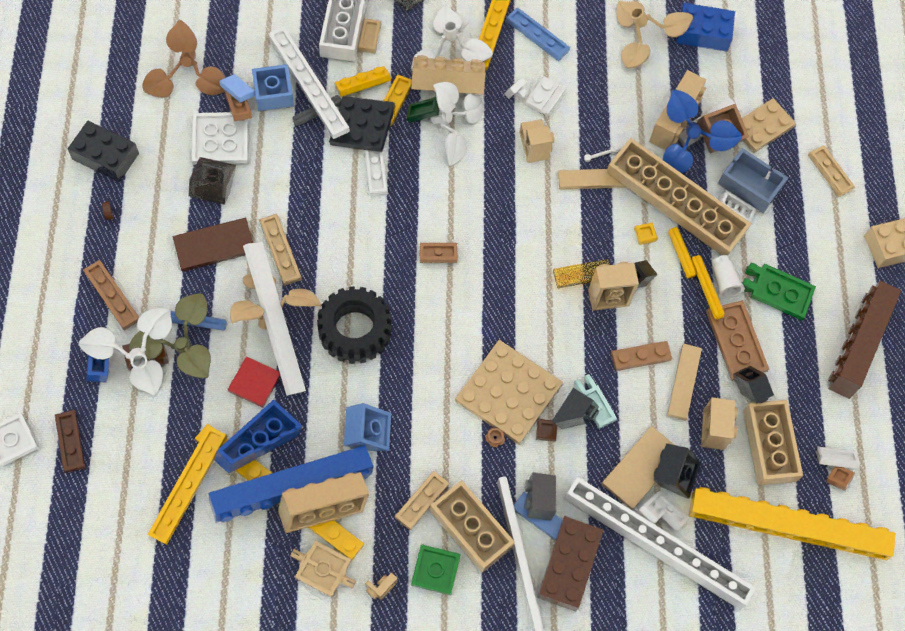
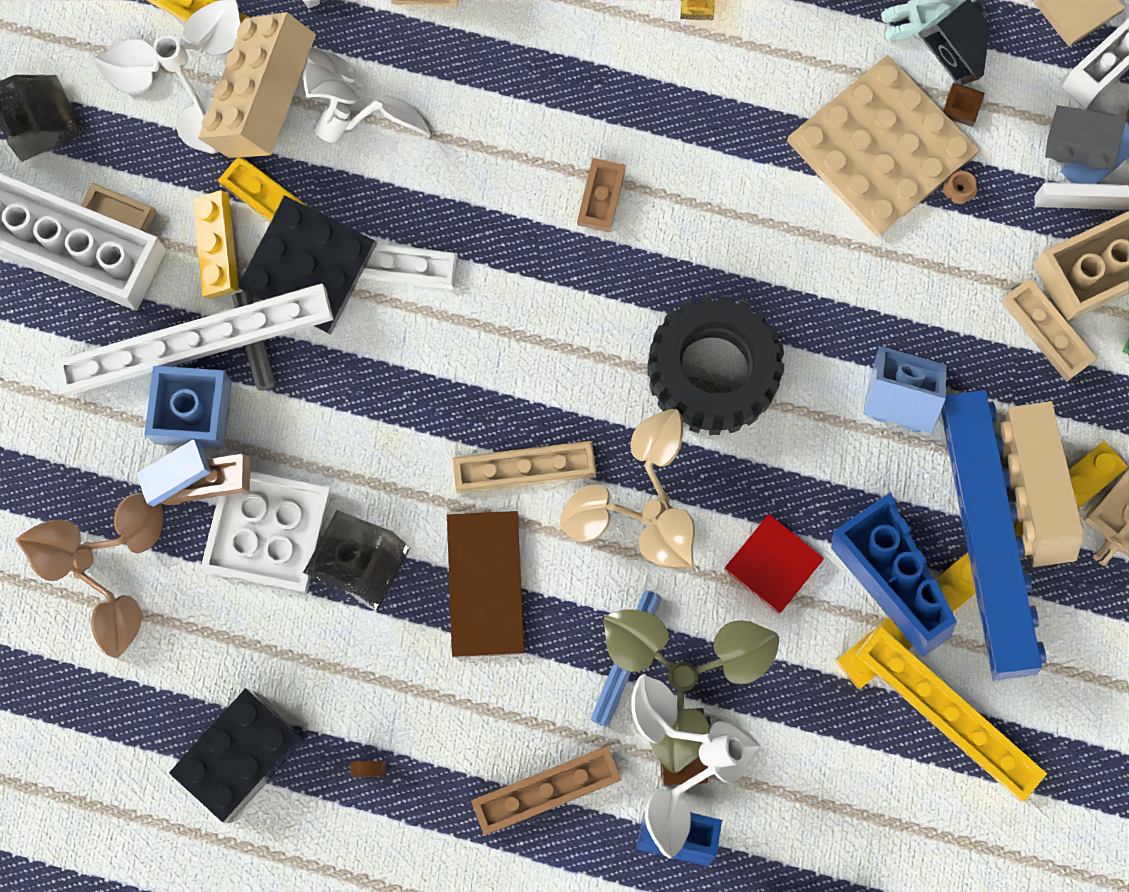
camera: 70 degrees left, 10 degrees up
white tile [243,242,306,396] -> none
dark green tile [406,97,439,123] -> none

